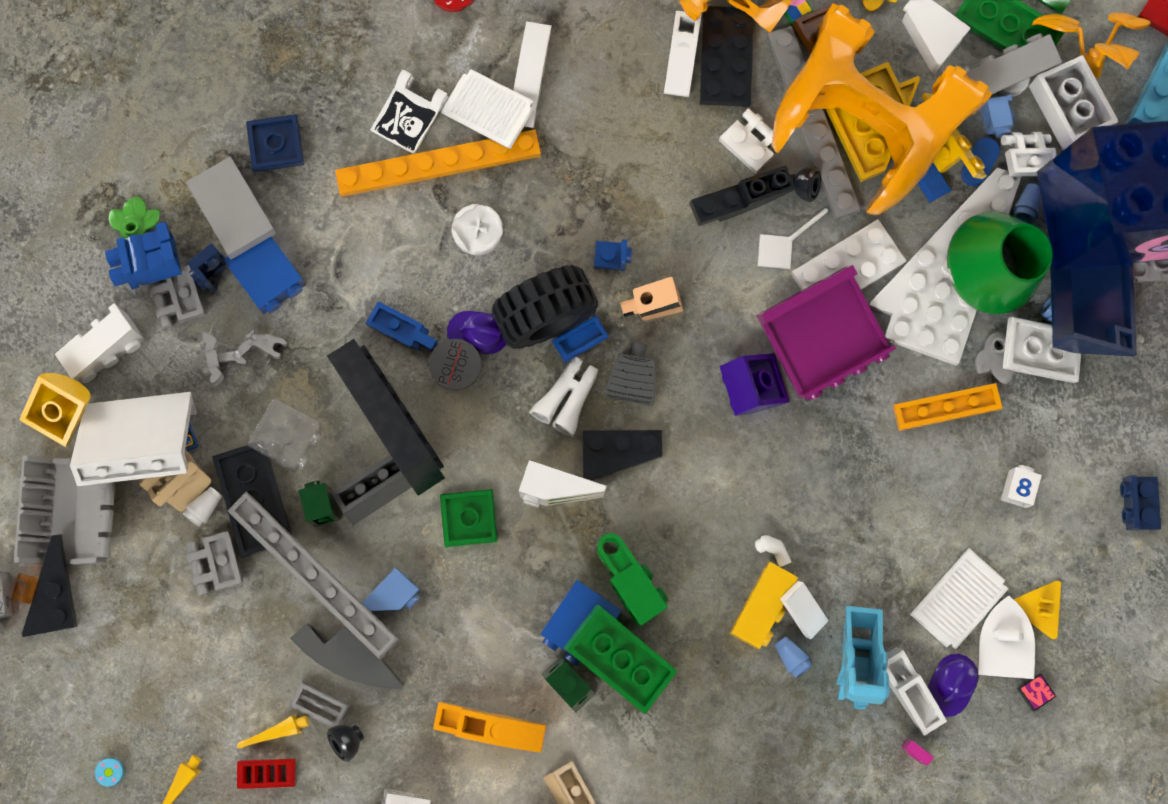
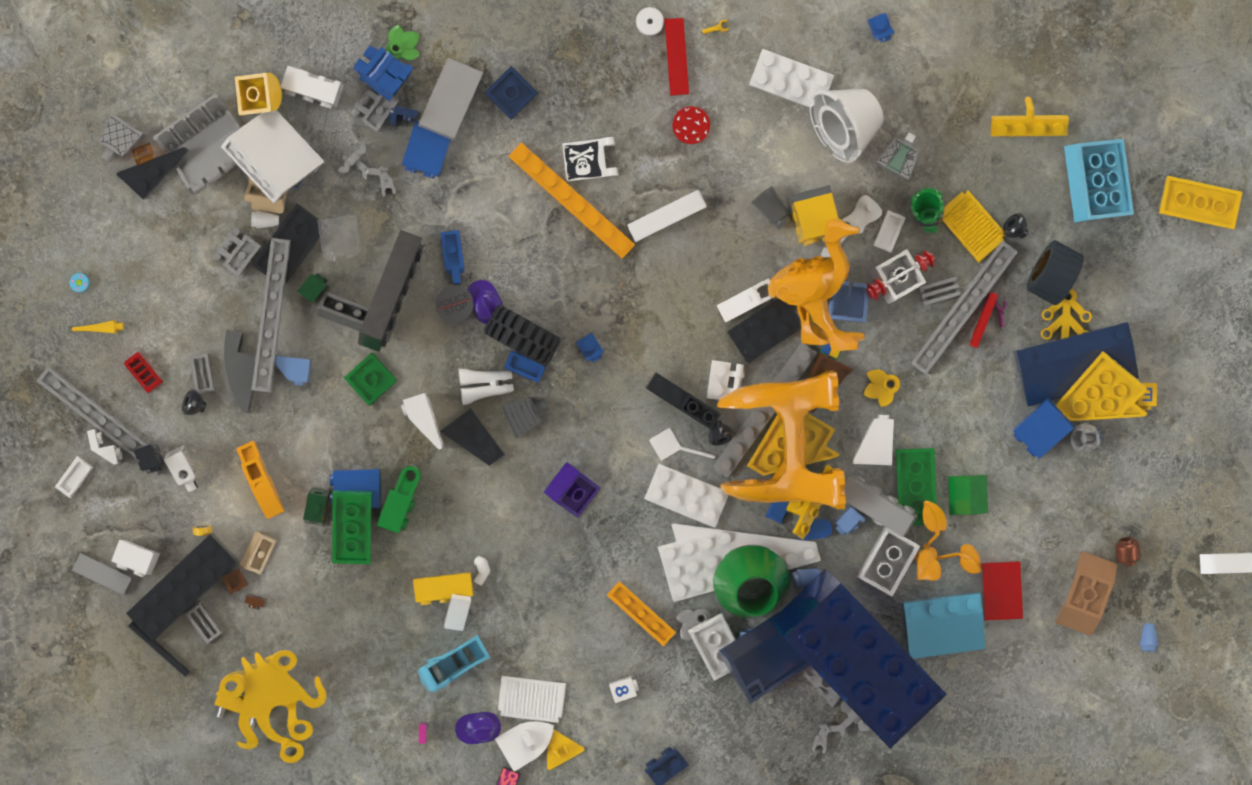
camera: 55 degrees right, 10 degrees up
yellow piece [237,715,310,748] -> none
white window [440,69,534,149] -> none
white tile [452,204,503,255] -> none
light nougat torso [621,277,684,321] -> none
magenta panel [756,265,896,401] -> none
medium blue cone [774,636,812,678] -> none
white slope [886,647,947,736] -> none
white plate [1001,132,1060,177] -> none

